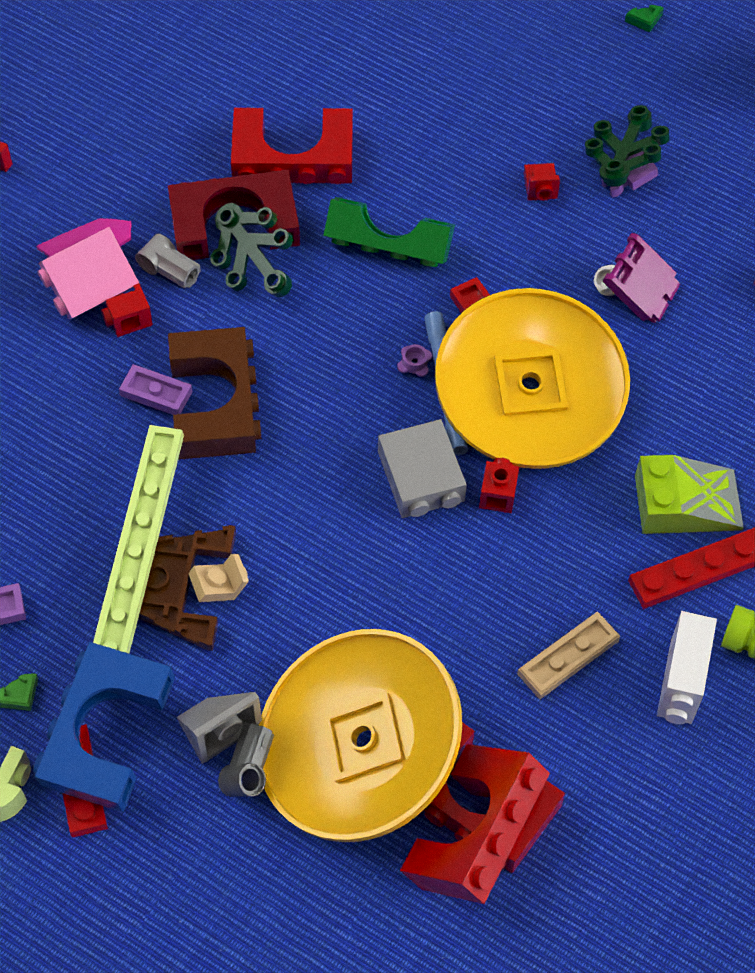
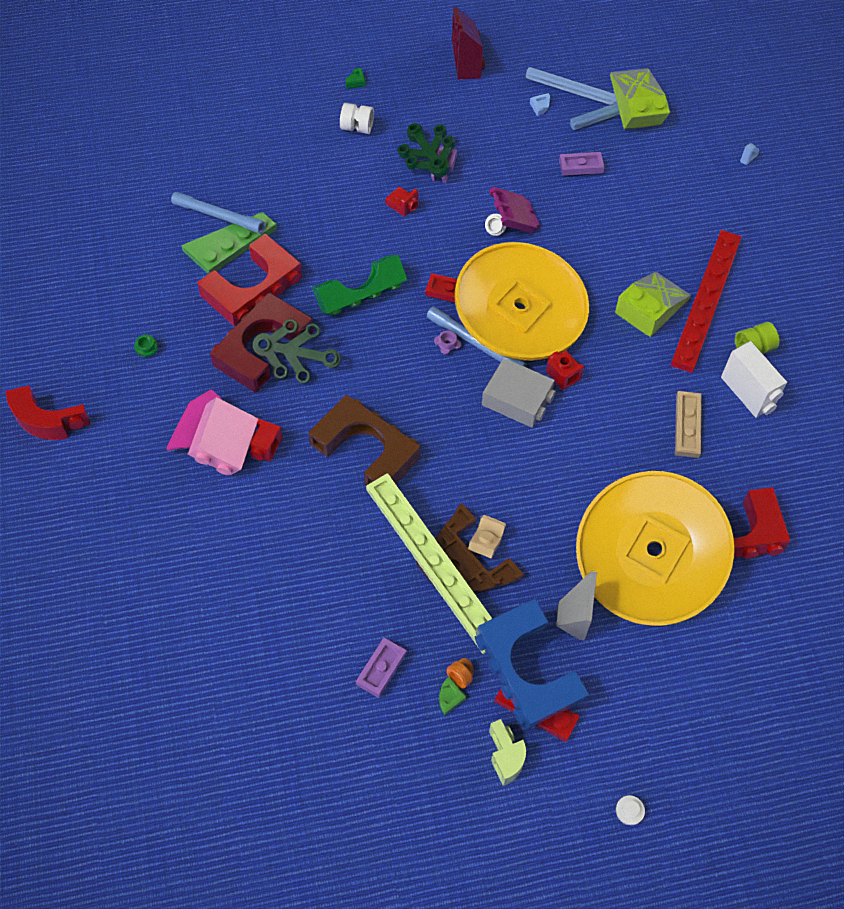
camera: 45 degrees left, 0 degrees up
medium lavender plate [119,364,193,415] -> none
light grey piece [135,234,201,288] -> none
dark grey piece [218,723,274,797] -> none
red arch [400,744,550,904] -> none
none -> green plate [134,335,158,357]
none -> medium blue piece [171,192,266,234]
none -> bright green wing [181,212,277,274]
none -> white wheel [340,103,374,134]
none -> orange tile [447,658,474,689]
none -> white plate [616,796,645,825]

